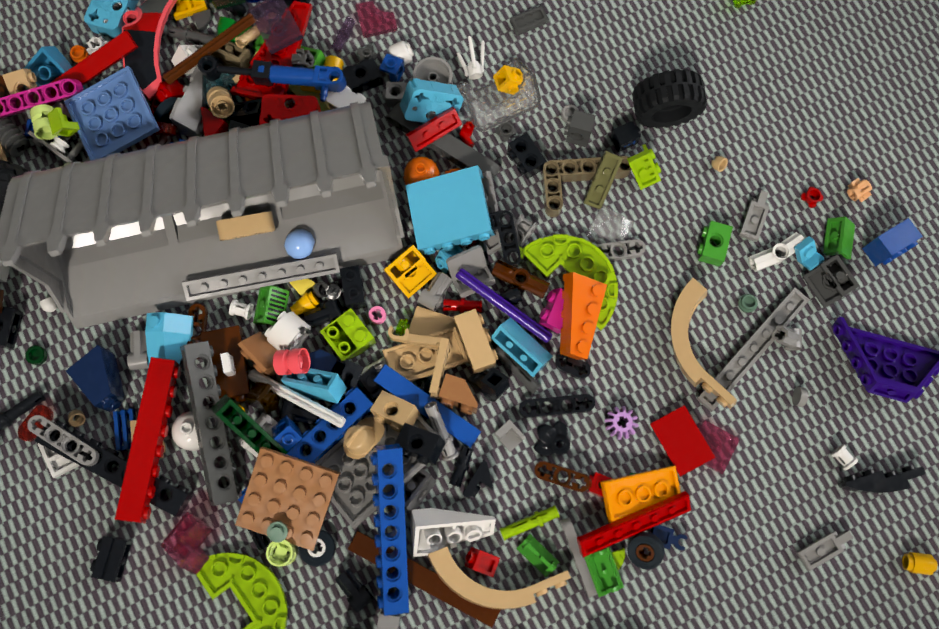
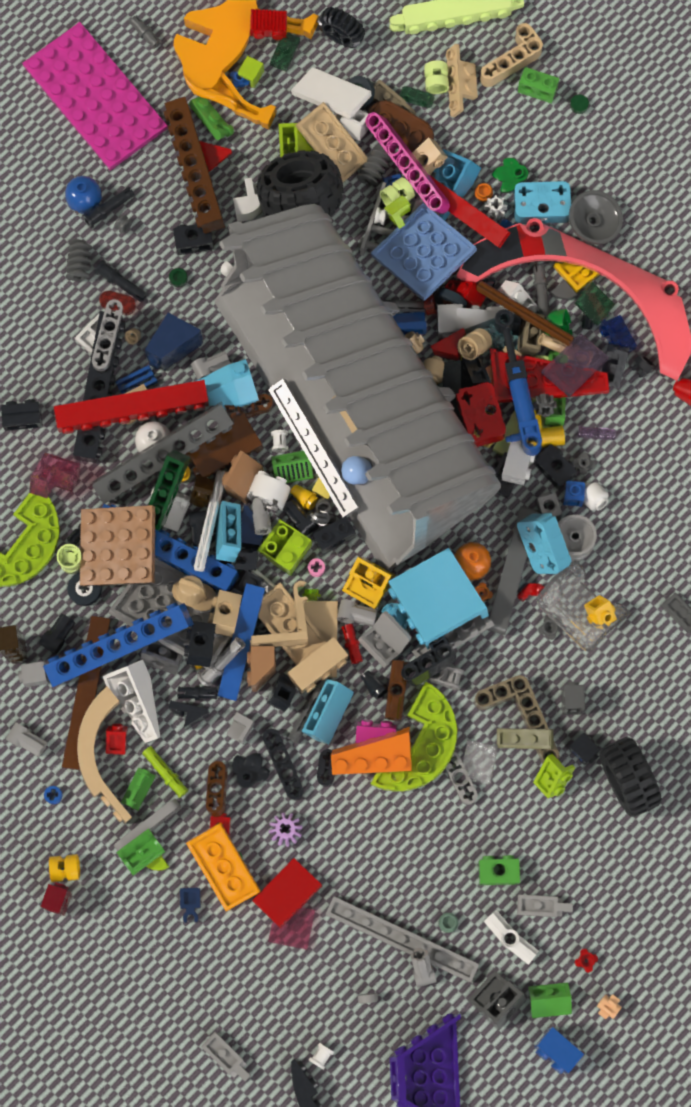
camera: 75 degrees right, 0 degrees up
white tile [220,353,236,377] -> none
sand green plate [267,521,288,542] -> none
blue brick [271,416,302,451] -> none
coral wheel [273,348,311,376] -> none
clear pink tile [355,1,398,38] -> none
red plate [406,107,462,152] -> none
dark purple axle [455,268,552,343] -> none
white plant [457,36,485,80] -> none
black brick [507,132,547,179] -> none
light grey tile [561,104,579,123] -> none
red tile [577,491,691,557] -> none
black bush [627,532,665,570] -> none
tan arch [671,278,737,409] -> none
tan hinge [711,156,728,172] -> none
medium azure bracket [794,236,825,271] -> none
none -> light grey hinge [252,498,272,535]
none -> green plate [492,158,529,193]

